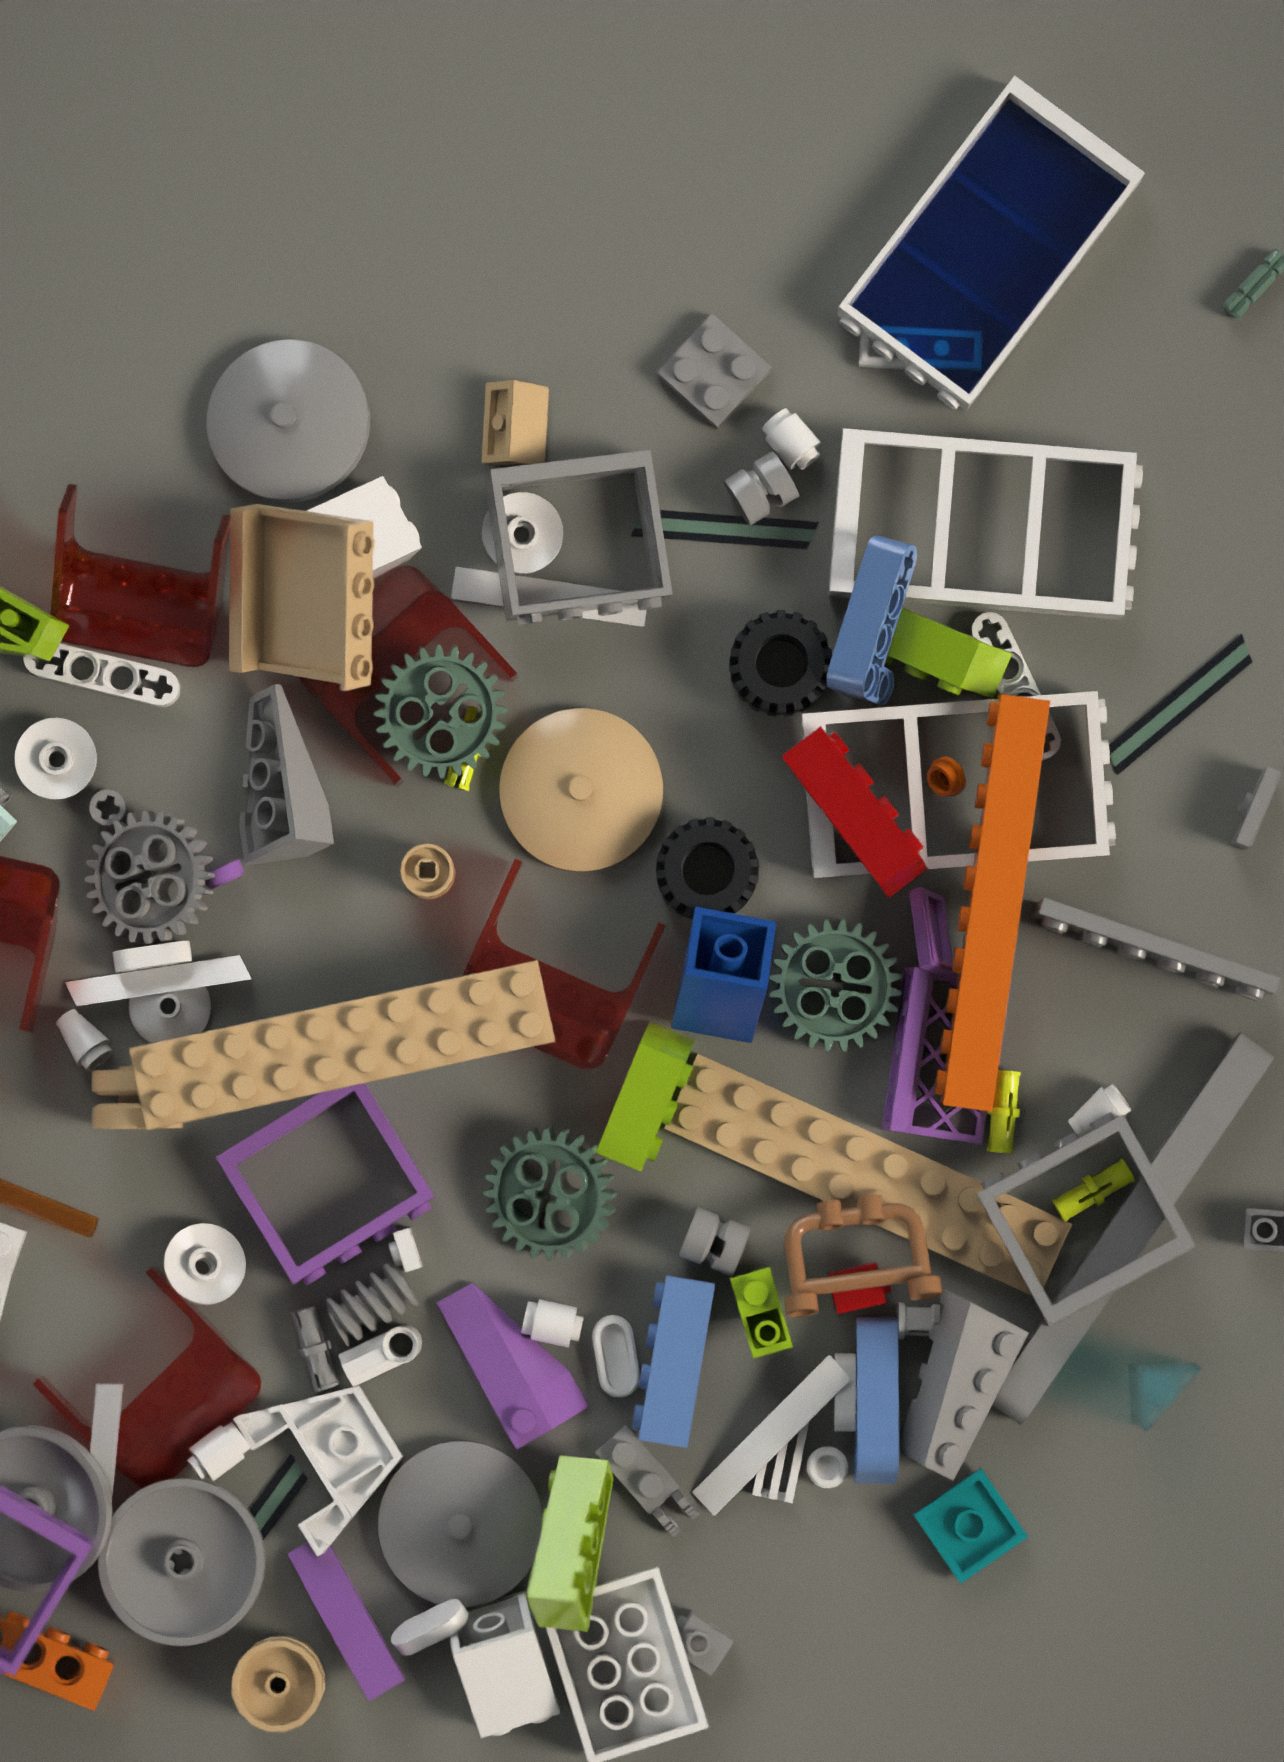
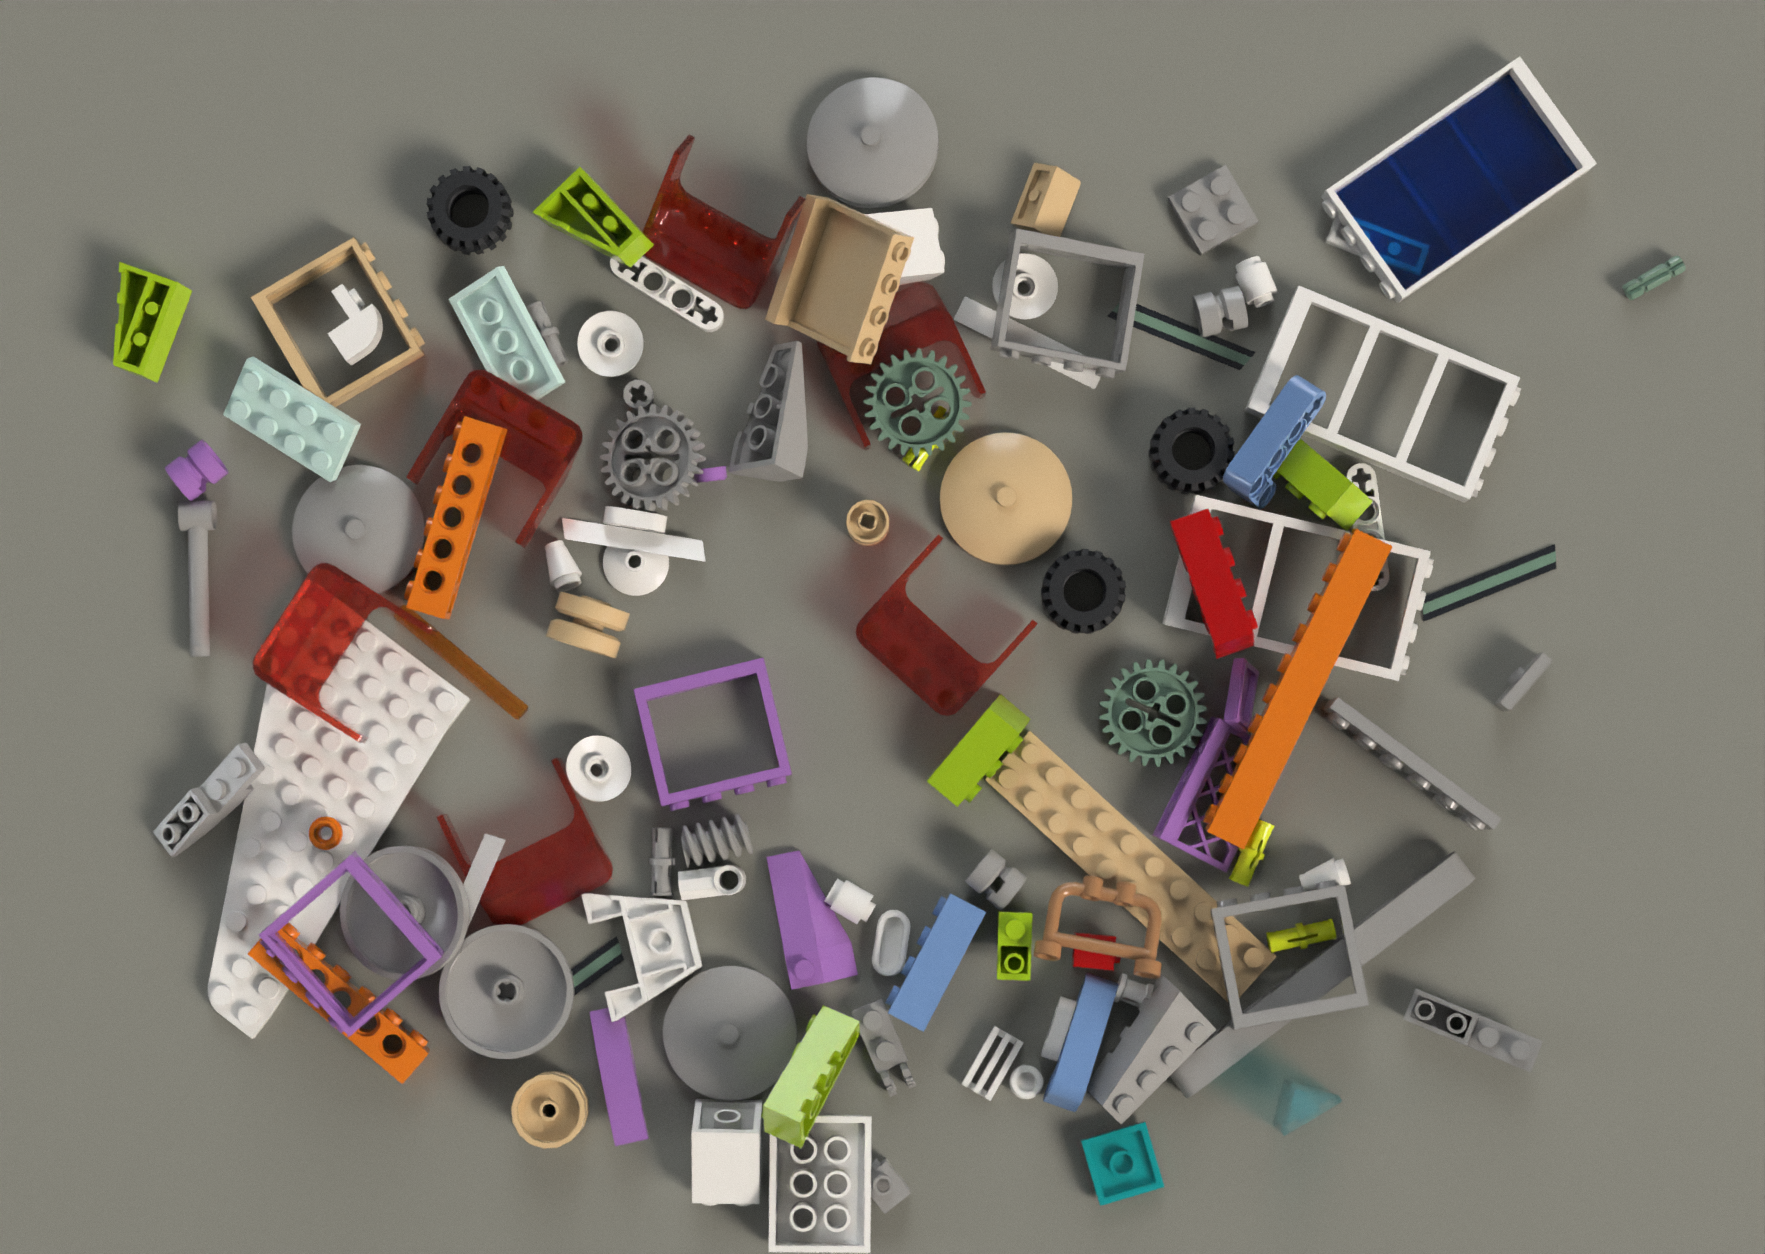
camera: 25 degrees right, 0 degrees up
tan plate [129,960,555,1131] -> none
white brick [187,1422,251,1481] -> none
white plate [388,1228,423,1273] -> none
white tile [391,1599,468,1656] -> none
sand green gear [483,1126,617,1261] -> none
blue slope [671,906,776,1043] -> none
white sticker [693,1355,851,1515] -> none
orange plate [927,756,966,797] -> none

